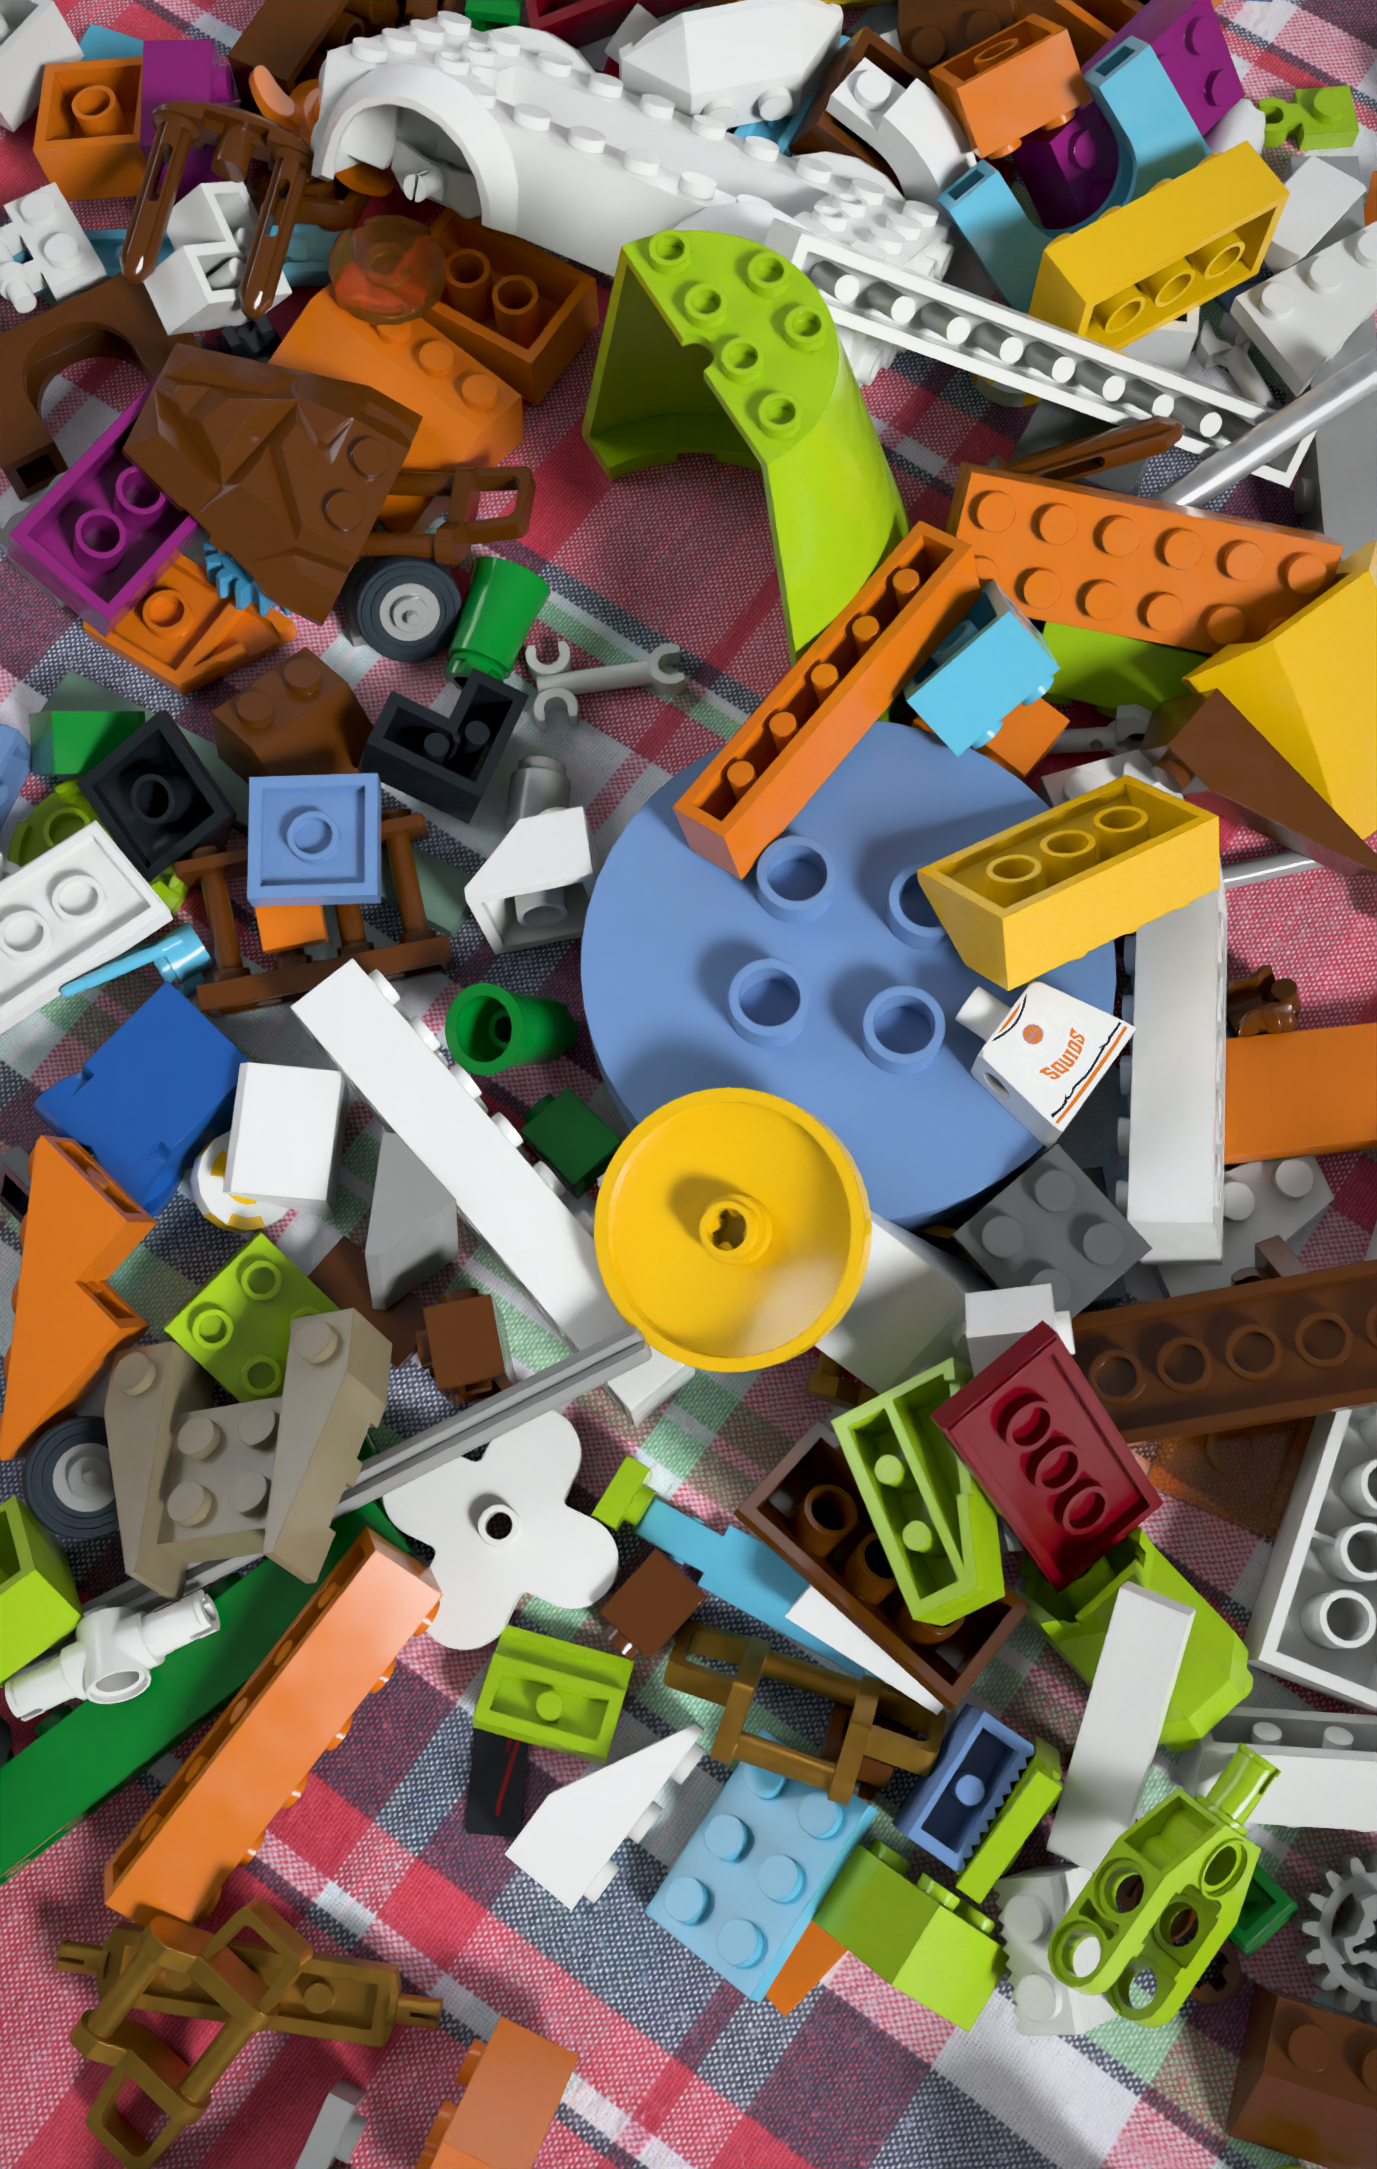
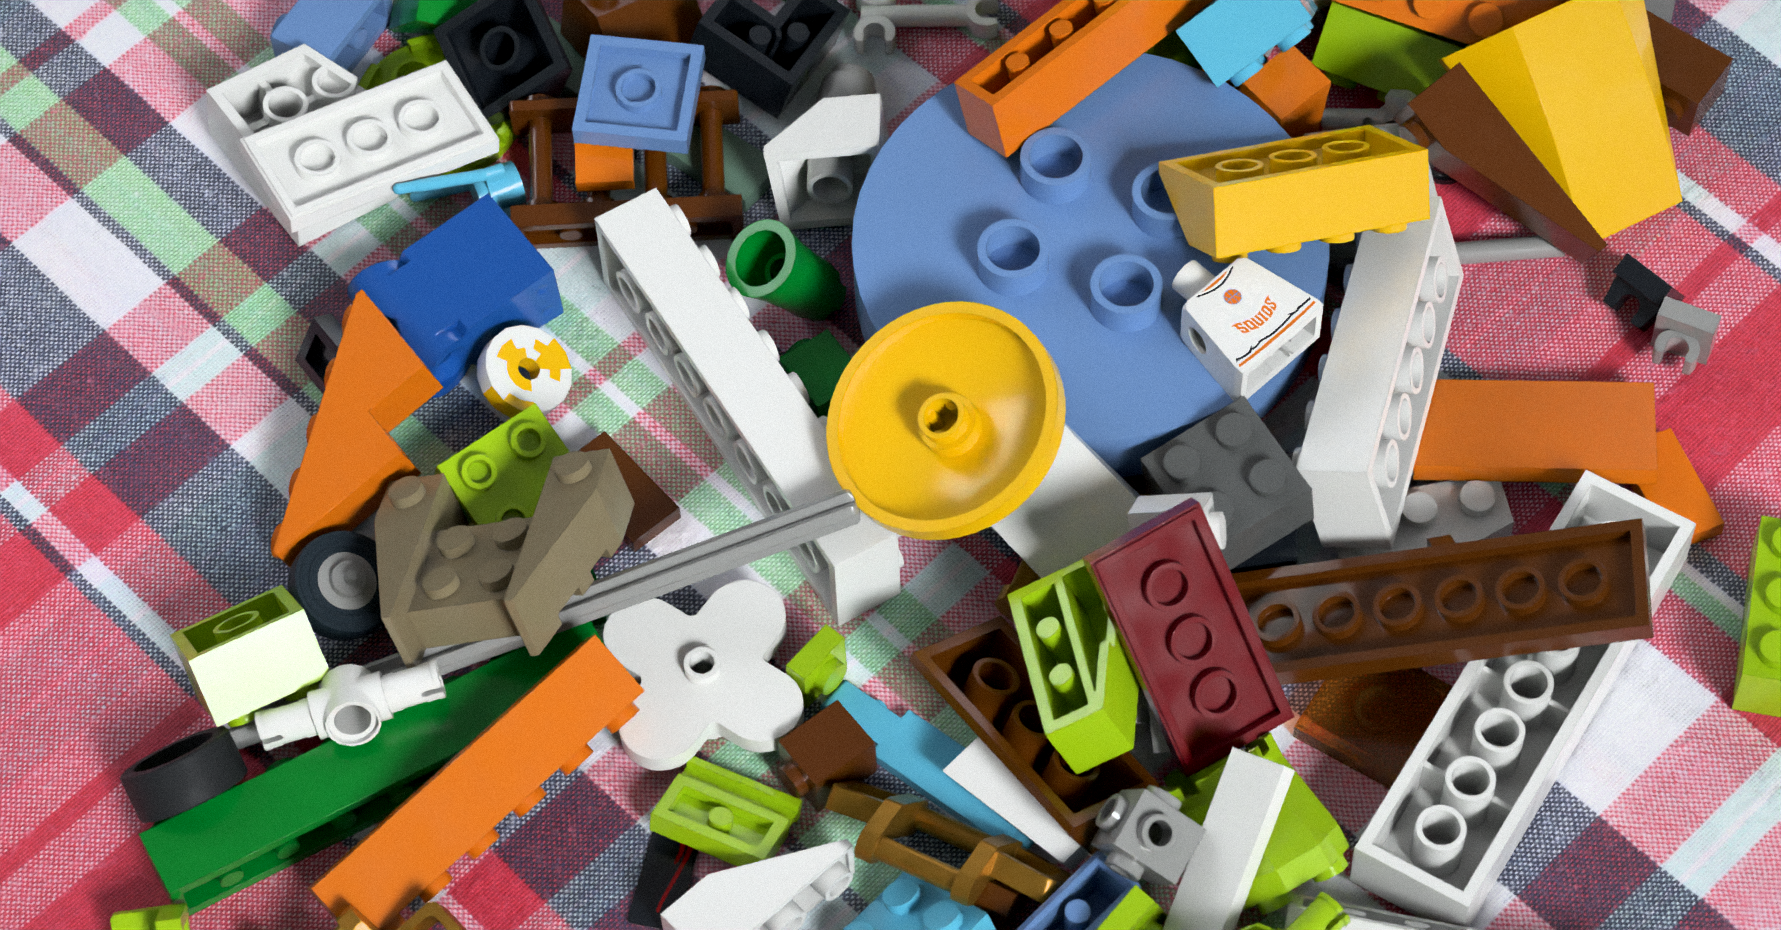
camera: 10 degrees right, 15 degrees down
white slope [222,1062,349,1218] -> none
light grey slope [365,1132,459,1310] -> none
reddish brown brick [415,1288,516,1406] -> none
reddish brown arm [1226,965,1301,1037] -> none
none -> light grey brick [1091,785,1206,885]

